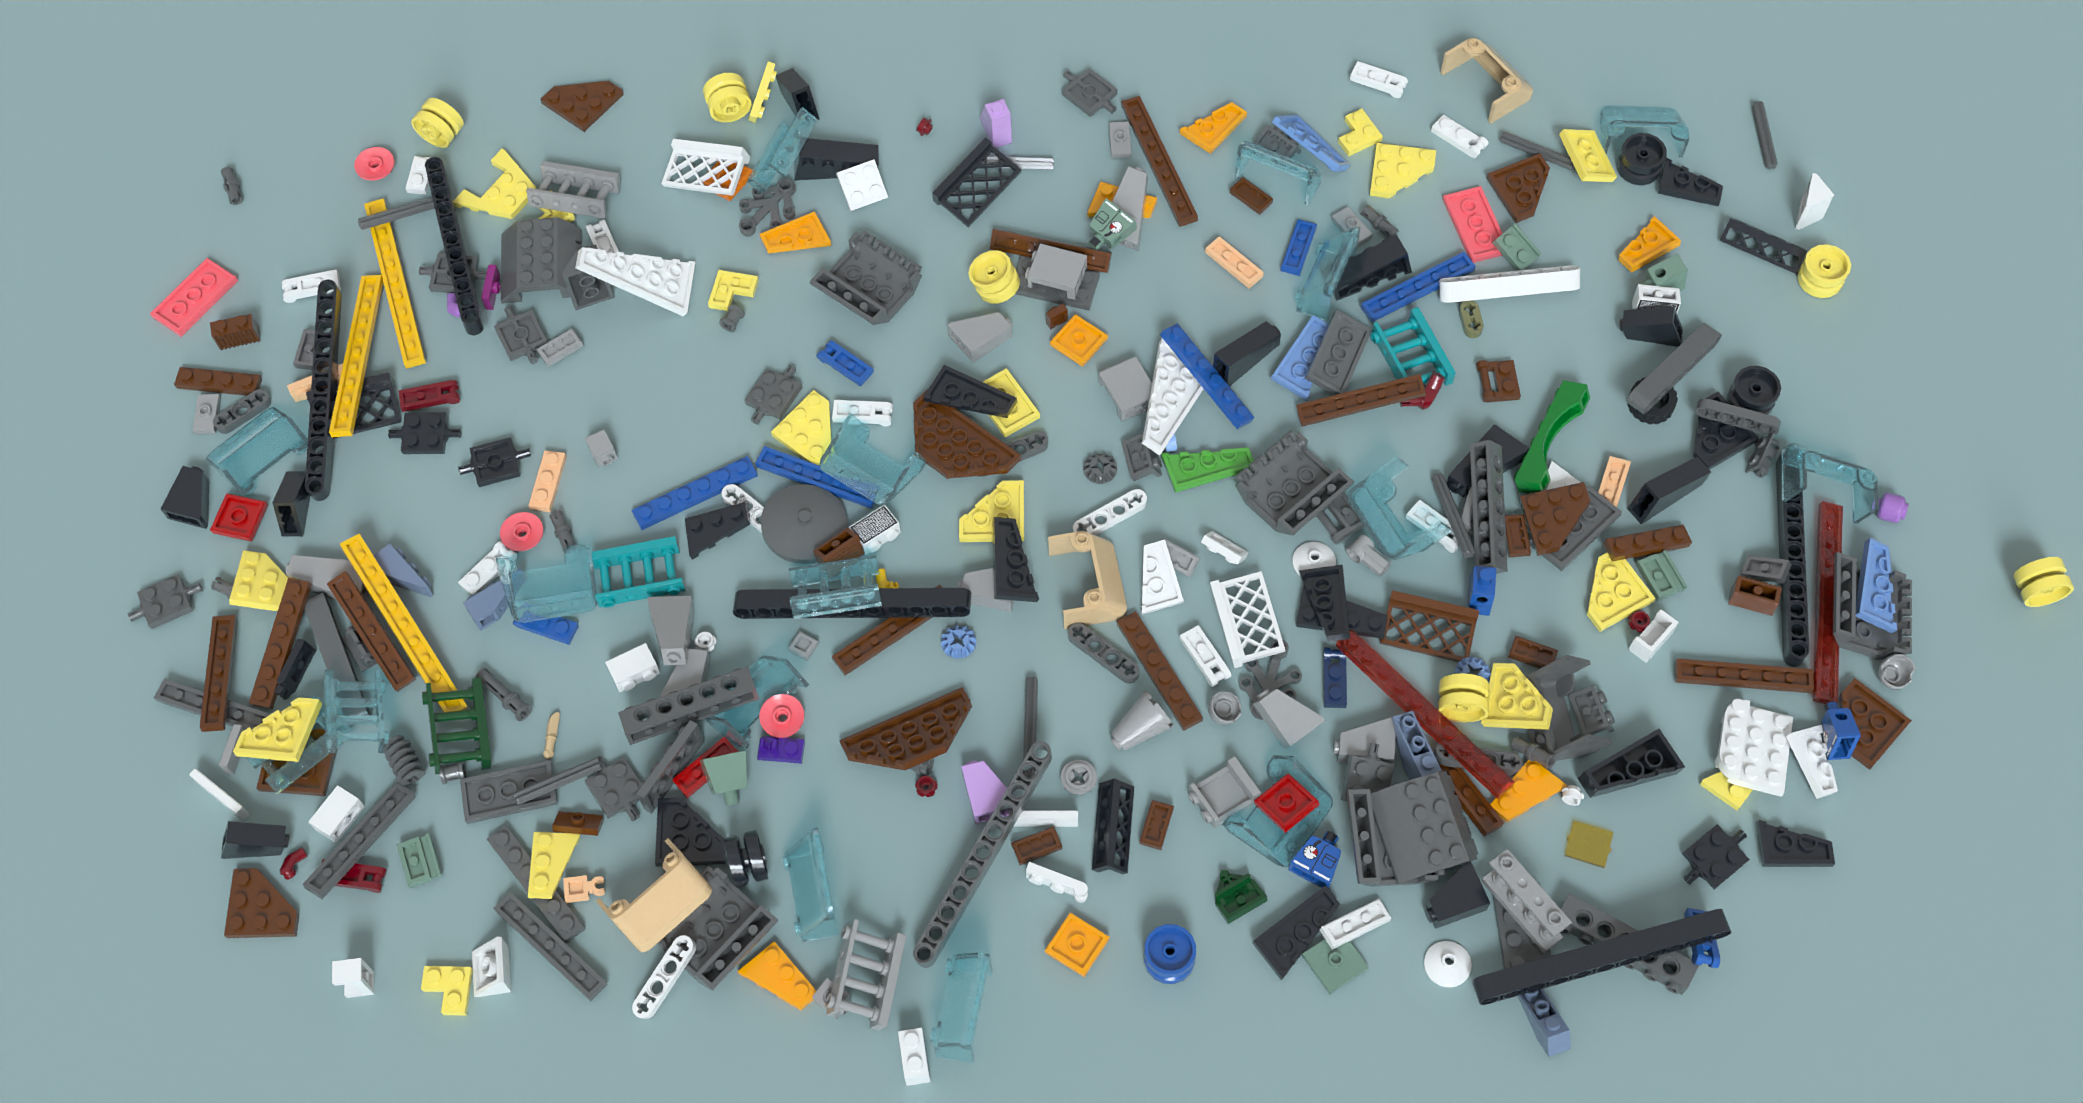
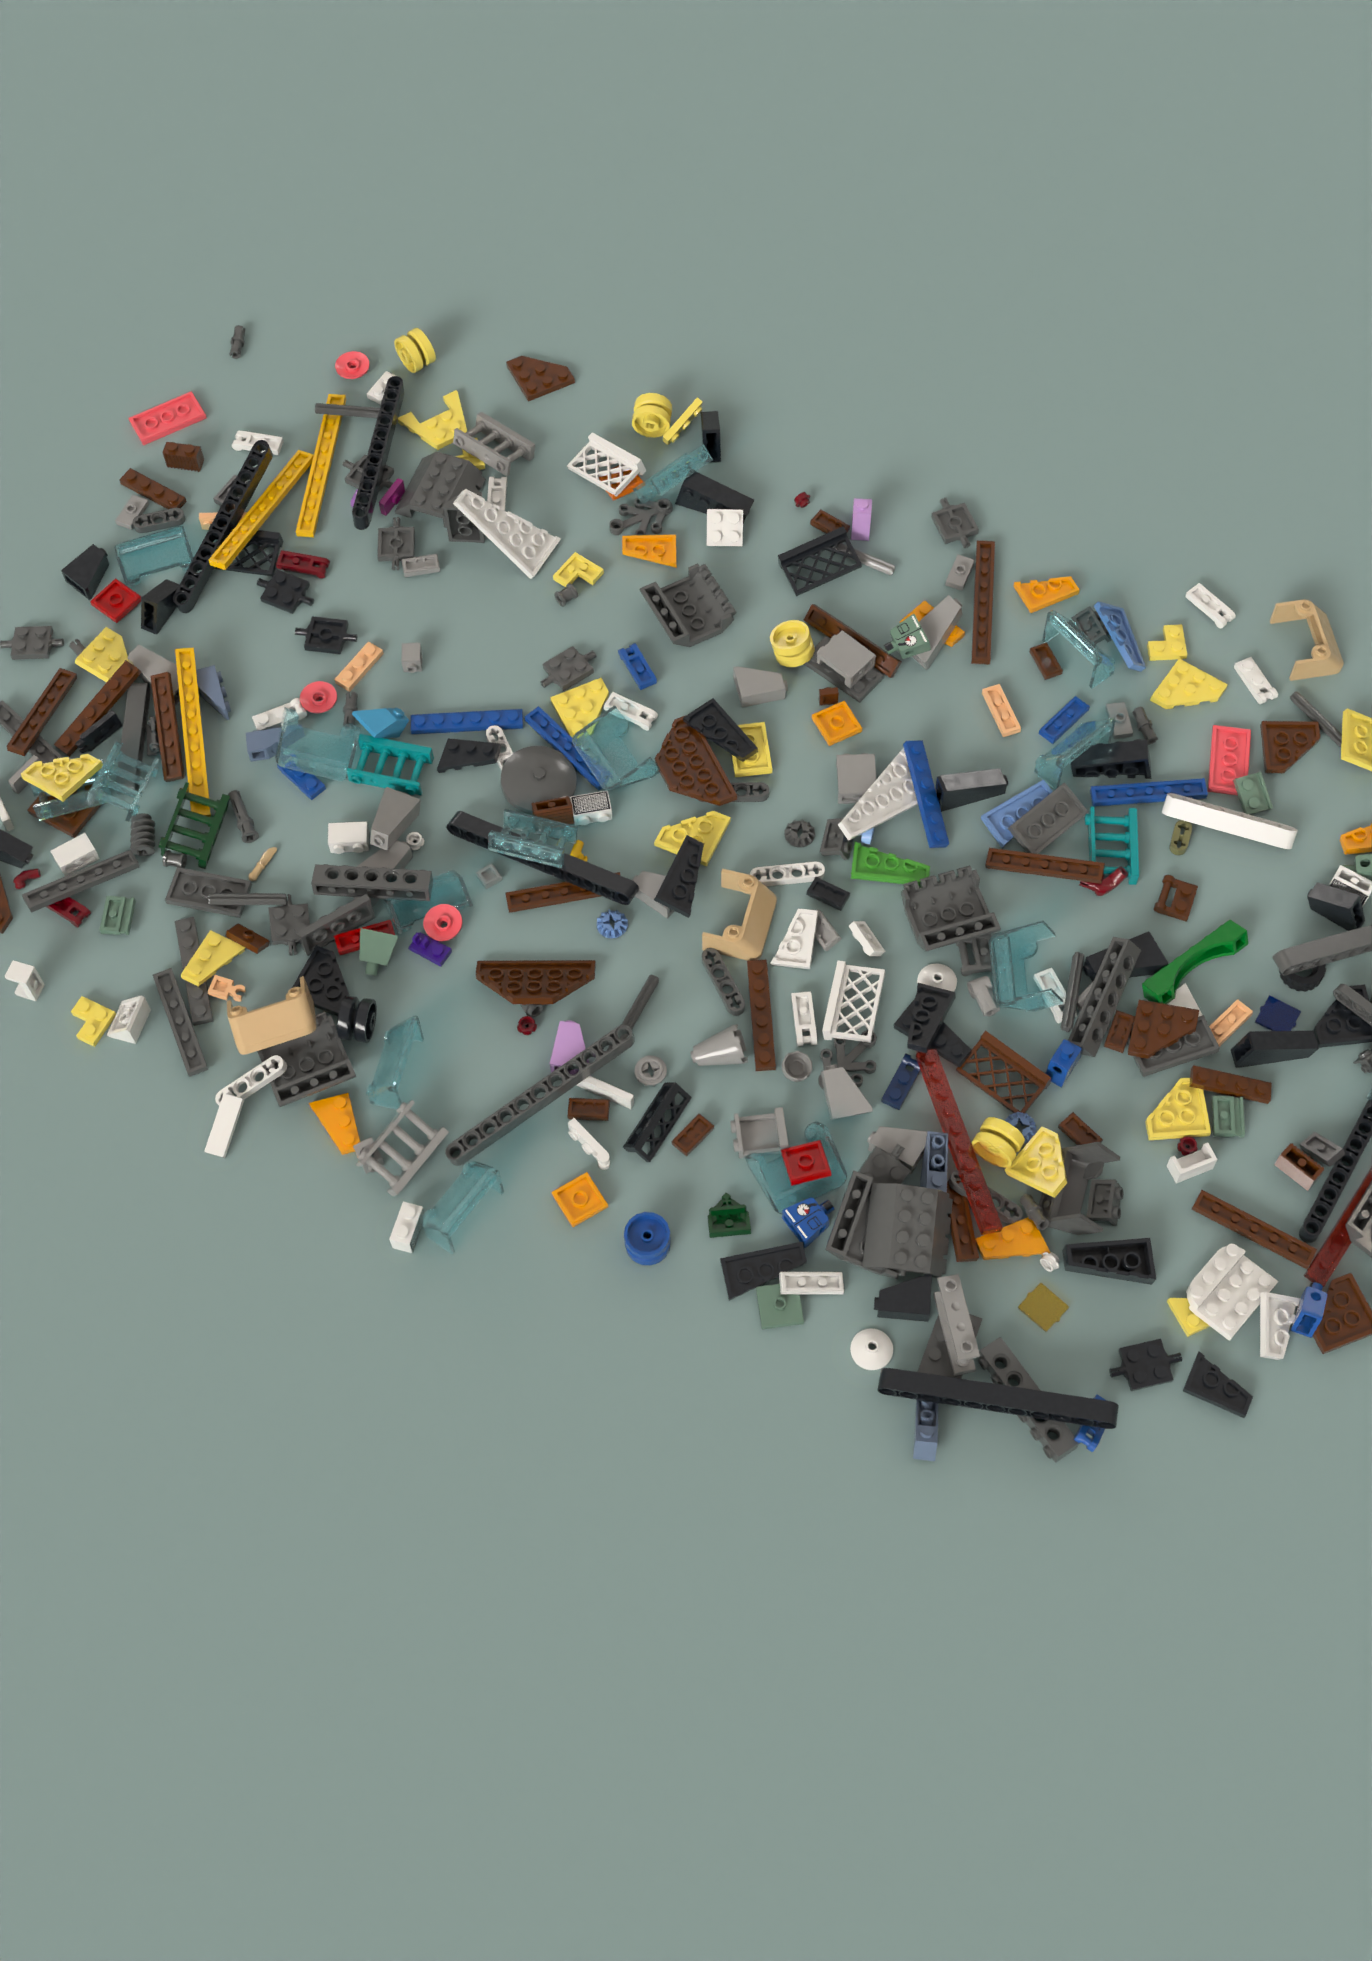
camera: 25 degrees right, 0 degrees up
none -> white tile [204,1094,244,1158]
none -> dark azure slope [352,708,409,738]
none -> black plate [806,877,850,911]
none -> reddish brown plate [810,509,850,534]
none -> clear blue piece [1255,995,1301,1031]

